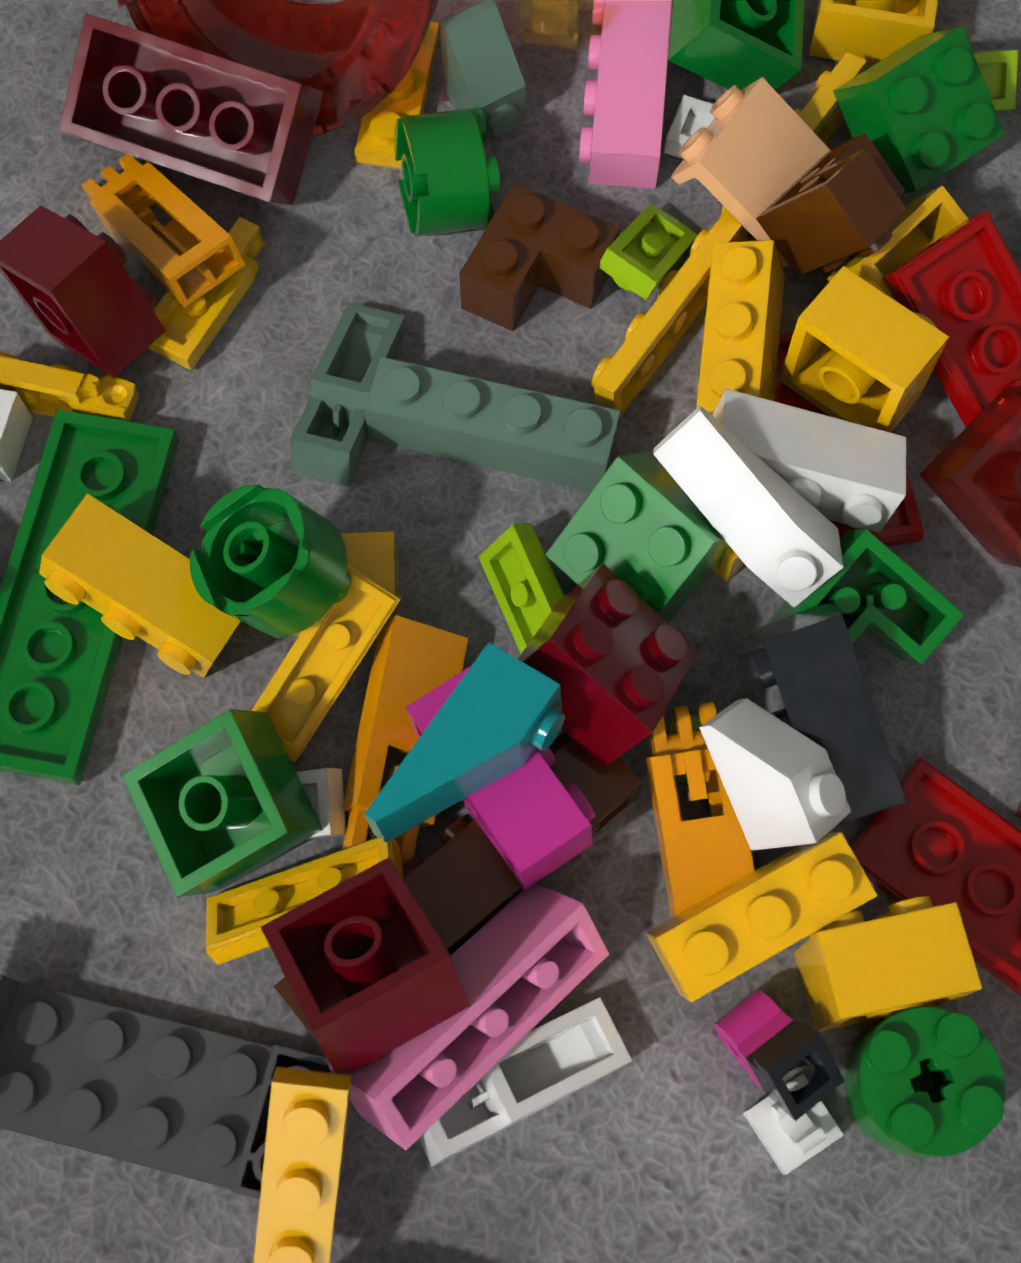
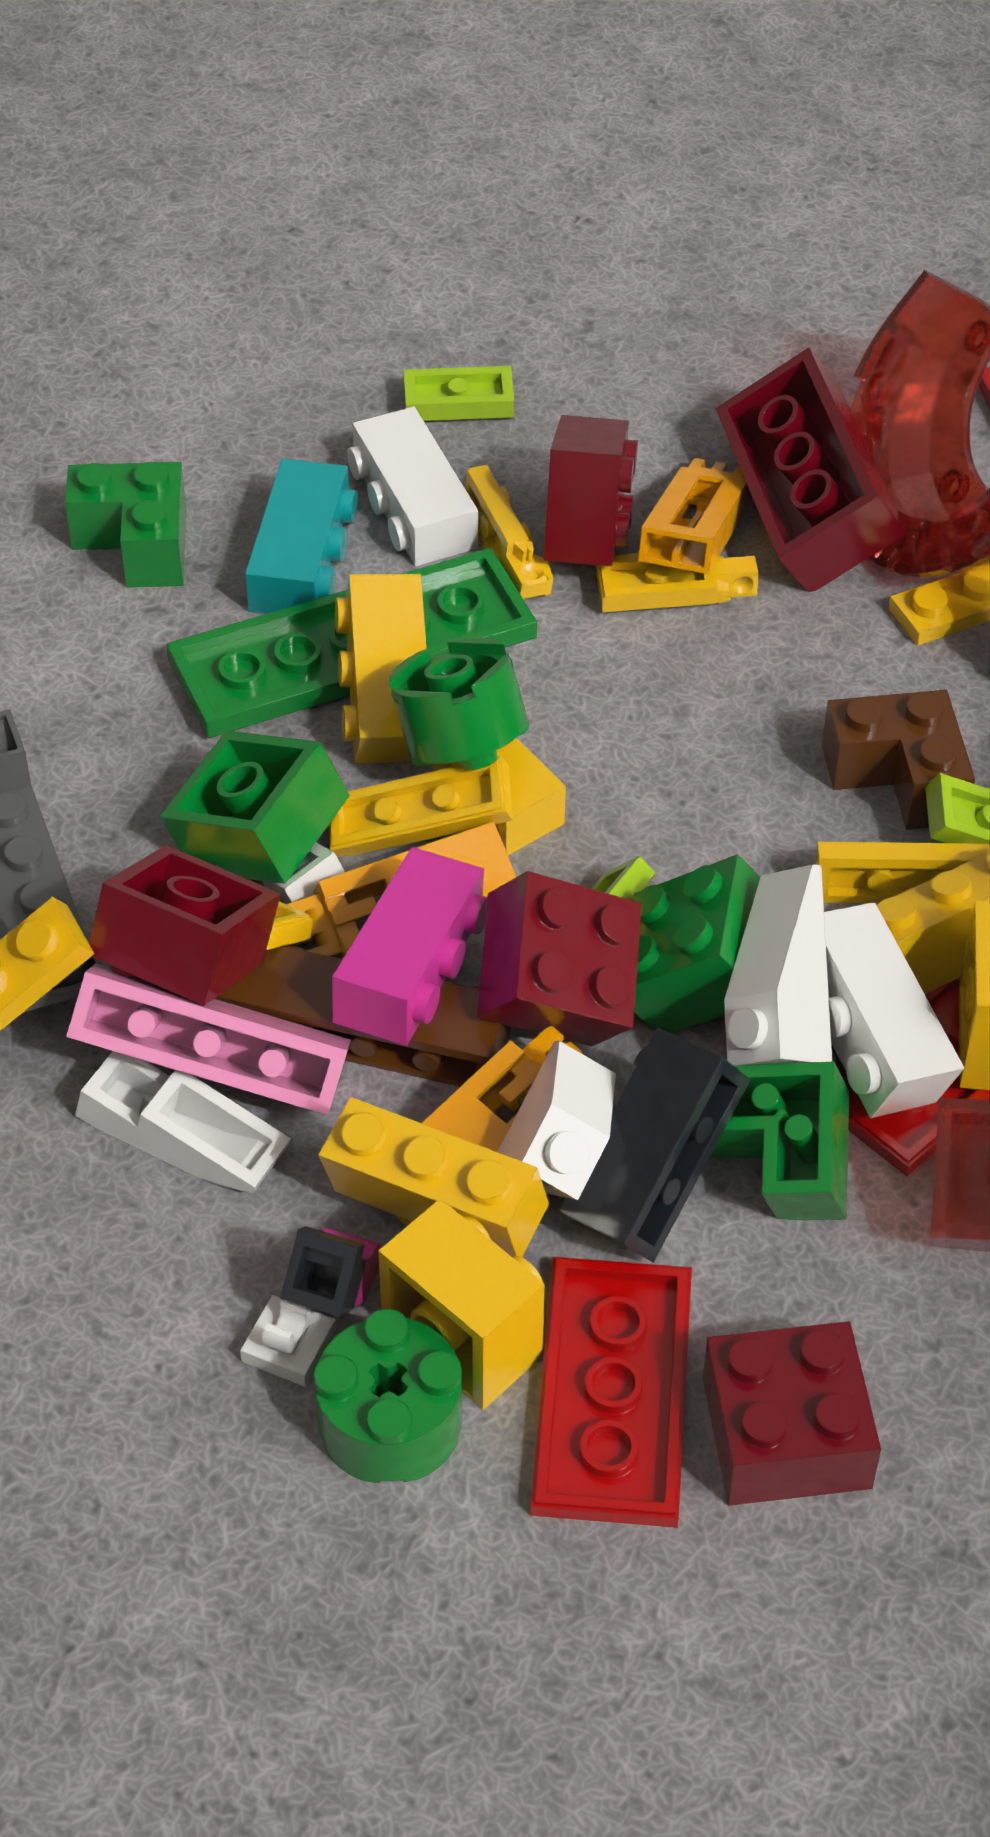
camera: 55 degrees right, 20 degrees down
sand green slope [290,302,405,487] -> none
sand green brick [364,356,621,492] -> none
teal slope [364,642,565,842] -> none
green brick [394,107,500,237] -> none

